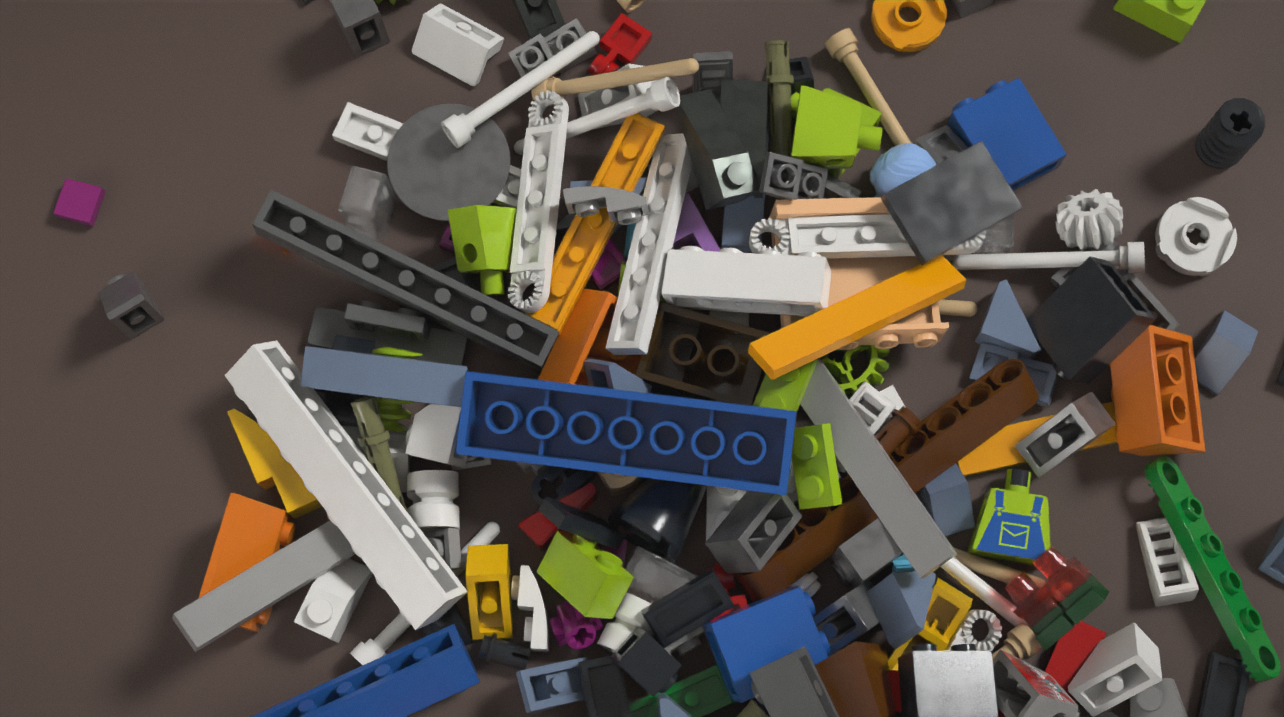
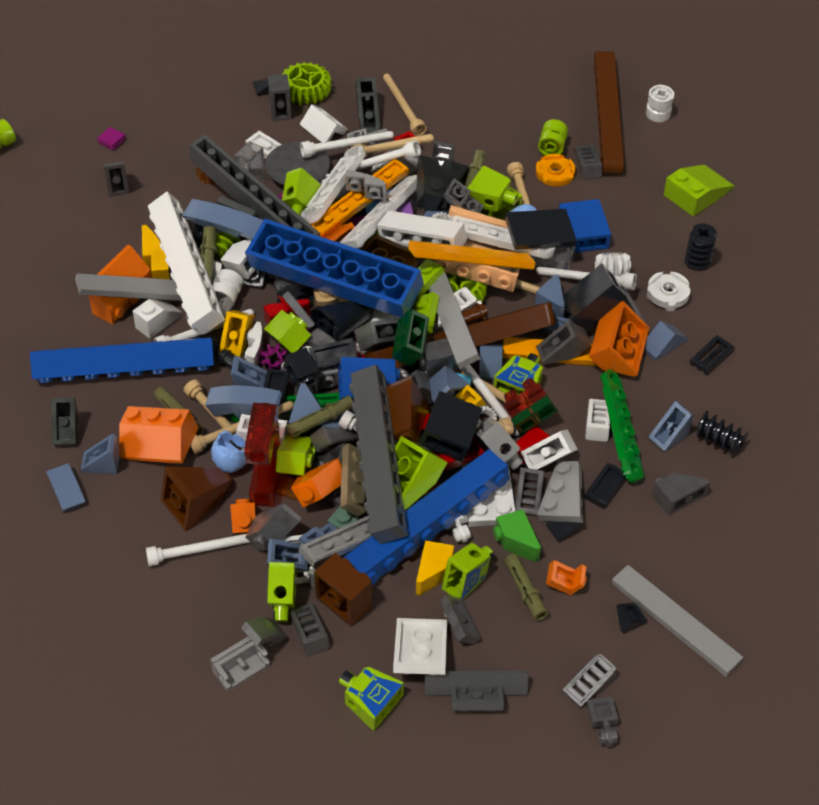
camera: 15 degrees right, 25 degrees down
none -> dark green brick [392,309,429,365]

